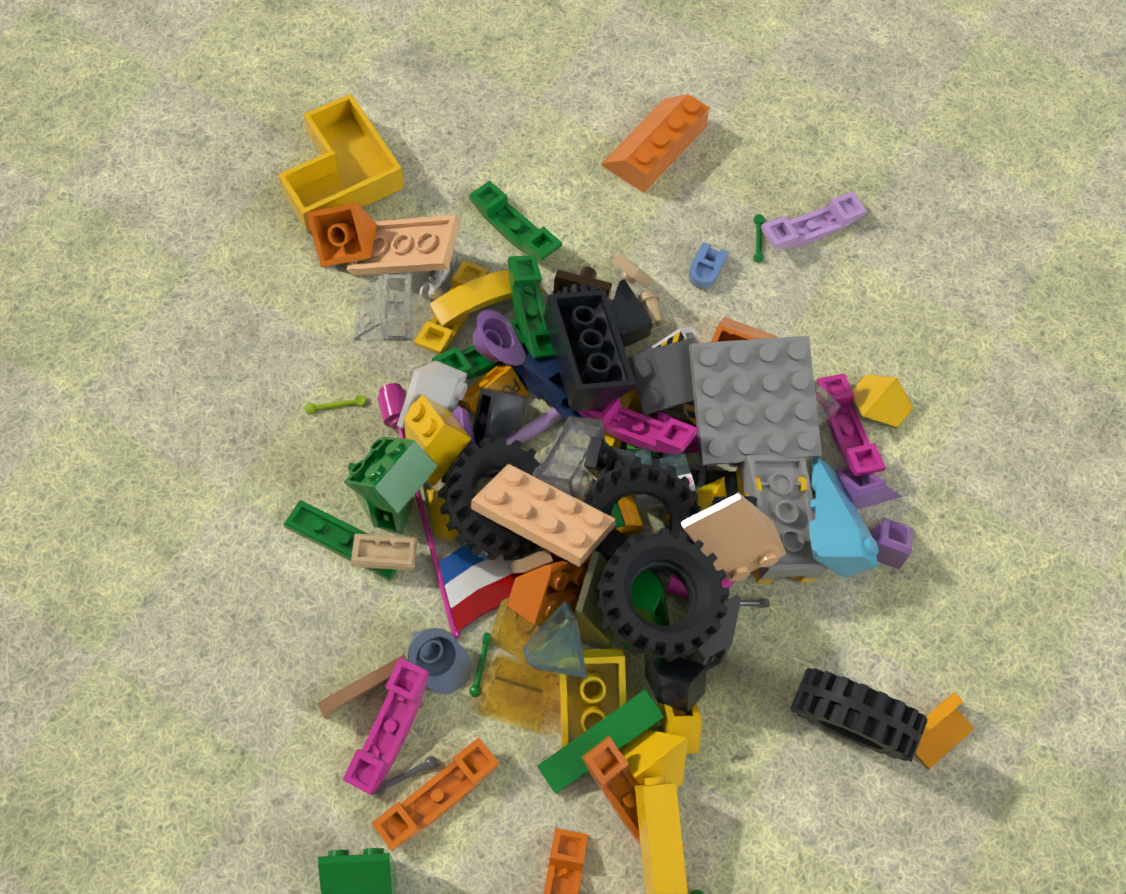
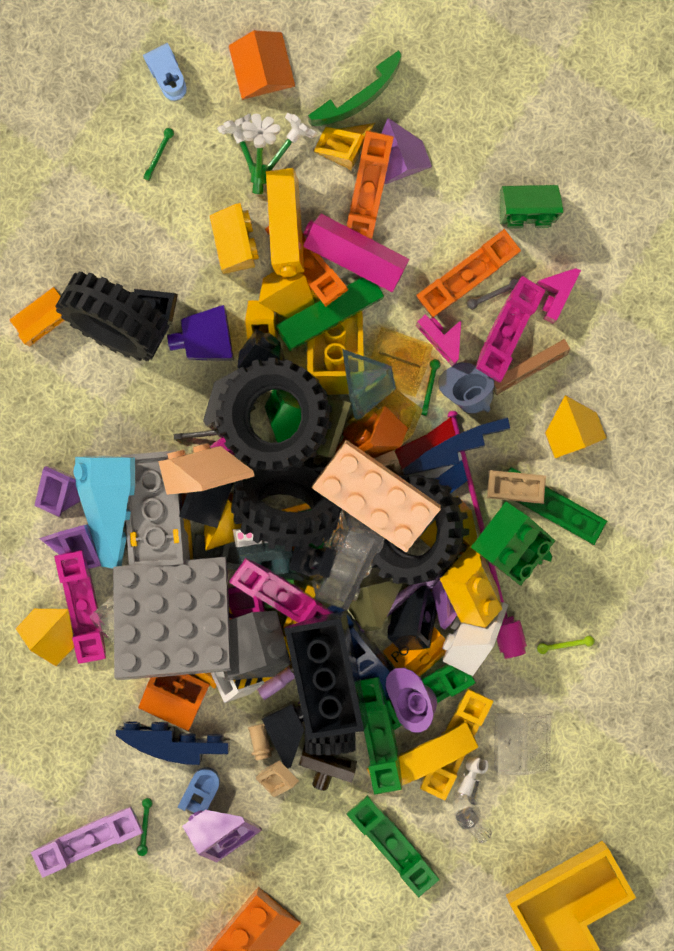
camera: 175 degrees left, 25 degrees up
orange slope [306,202,377,267] -> none
light nougat plate [346,215,461,275] -> none
none -> dark blue slope [116,721,230,765]
none -> black slope [134,289,178,325]
none -> dark purple torso [167,305,234,361]
none -> slope [182,810,262,862]
none -> yellow slope [209,203,259,274]
none -> dark pink brick [303,214,410,292]
none -> olive slope [339,580,403,632]
none -> dark blue slope [403,417,510,475]
none -> dark pink slope [416,314,461,367]
none -> dark pink slope [536,268,581,324]
none -> yellow slope [545,395,606,458]

